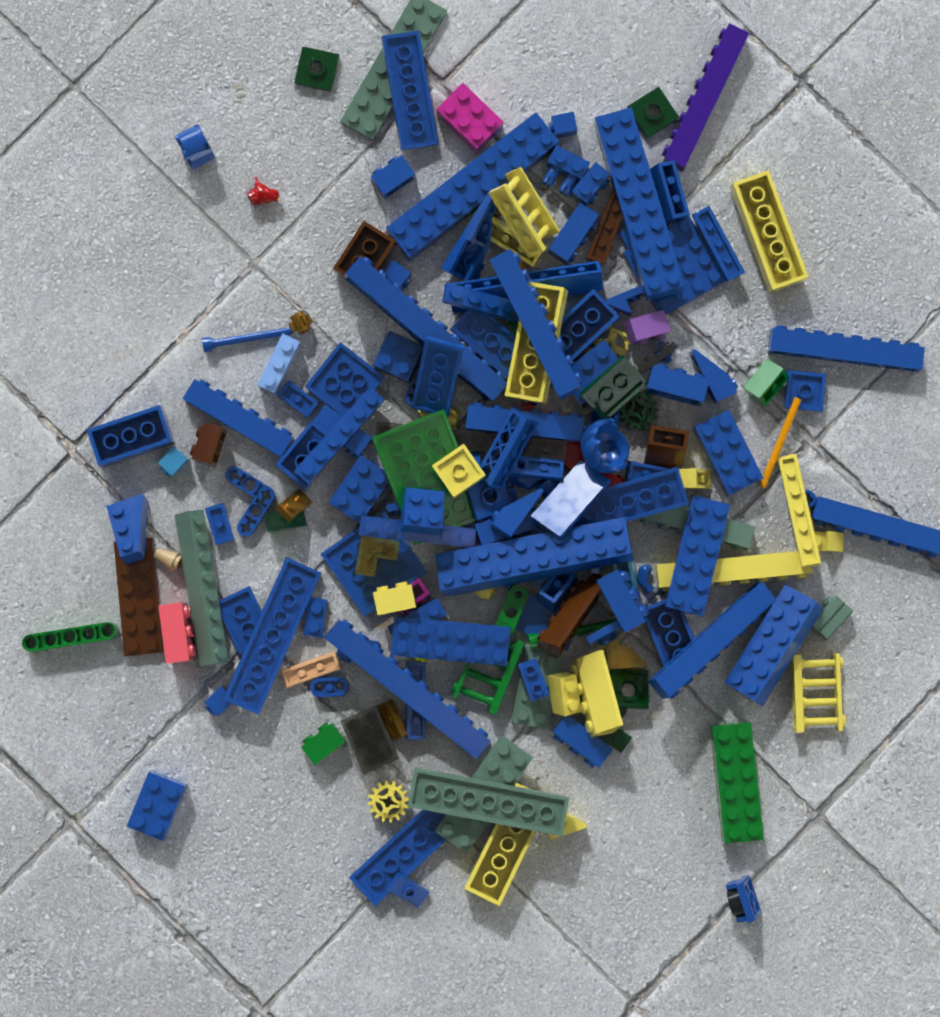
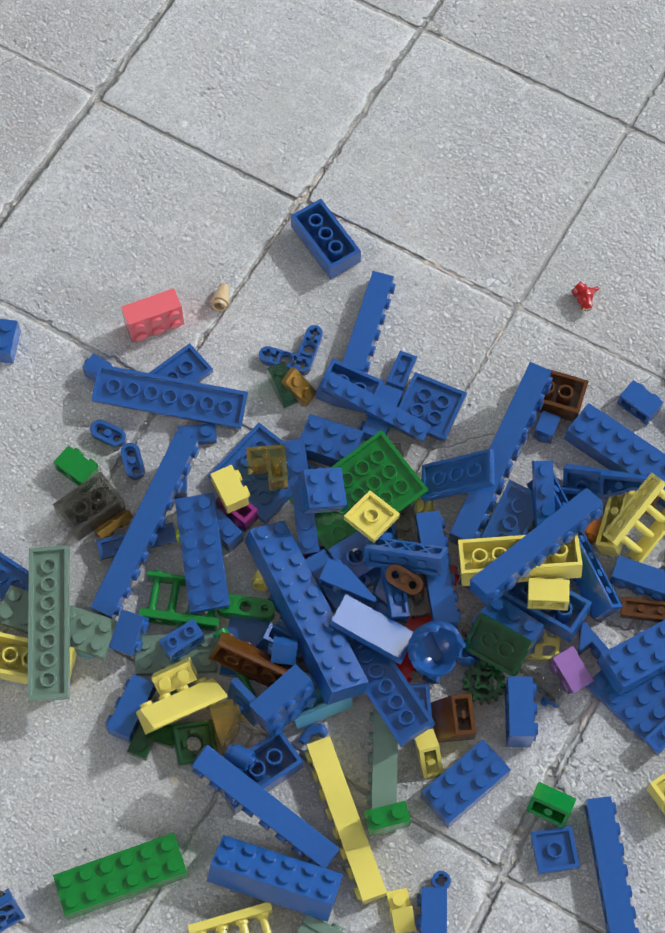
camera: 80 degrees right, 20 degrees down
green beam [22,622,119,652] -> none
blue wedge [106,494,149,565] -> none
reddish brown plate [114,538,164,657] -> none
dark azure brick [158,446,190,477] -> none
blue brick [174,124,215,170] -> none
sand green brick [175,509,229,667] -> none
reddish brown slope [190,423,227,467] -> none
blue piece [202,327,293,353] -> none
blue plate [205,503,235,545] -> none
light blue brick [257,333,301,396] -> none
light nougat tile [280,651,341,688] -> none
pearl gold gear [289,311,313,335] -> none
light yellow gear [368,780,409,823] -> none
blue brick [373,330,424,384] -> none
light yellow slope [548,813,587,840] -> none
blue plate [665,495,730,617] -> none
blue slope [689,349,738,404] -> none
light orange piece [759,397,802,489] -> none
light yellow tile [777,454,821,569] -> none
none -> blue plate [90,420,126,448]
none -> blue brick [109,609,149,656]
none -> blue brick [224,743,257,771]
none -> blue brick [268,636,298,665]
none -> green brick [364,801,411,837]
none -> reddish brown plate [385,565,423,595]
none -> light yellow brick [527,577,569,611]

